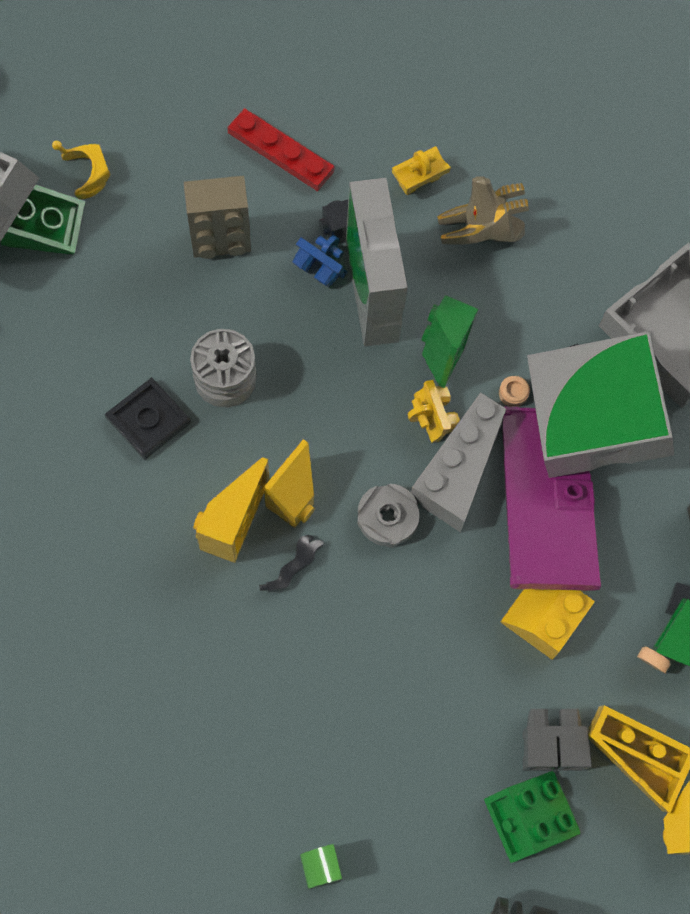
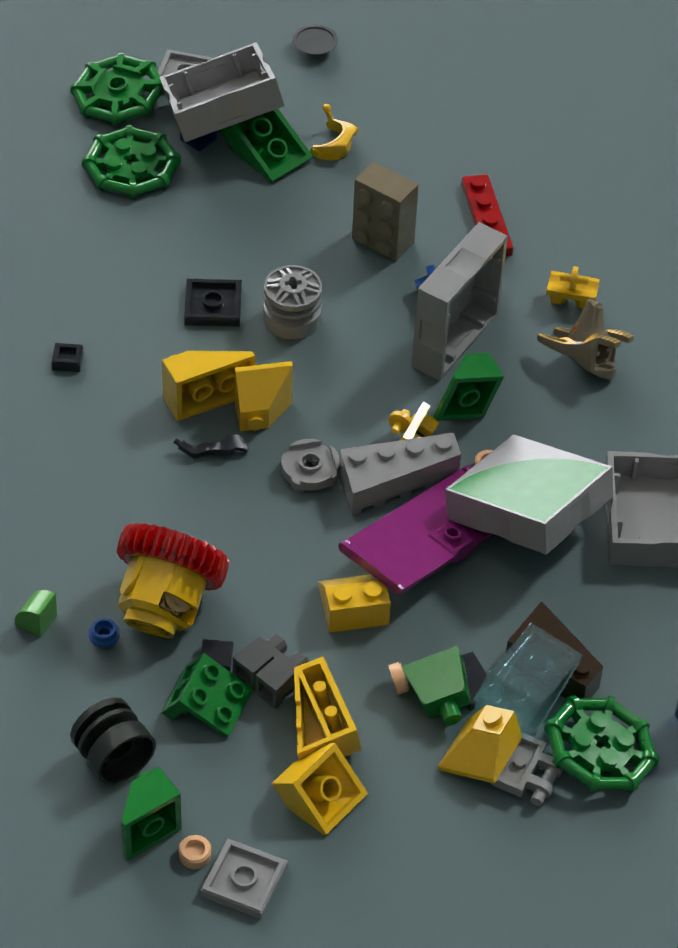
camera: 45 degrees right, 20 degrees down
none -> black tile [51,343,84,372]
none -> blue plate [89,618,120,648]
none -> piece [116,522,230,638]
none -> black tile [201,639,234,672]

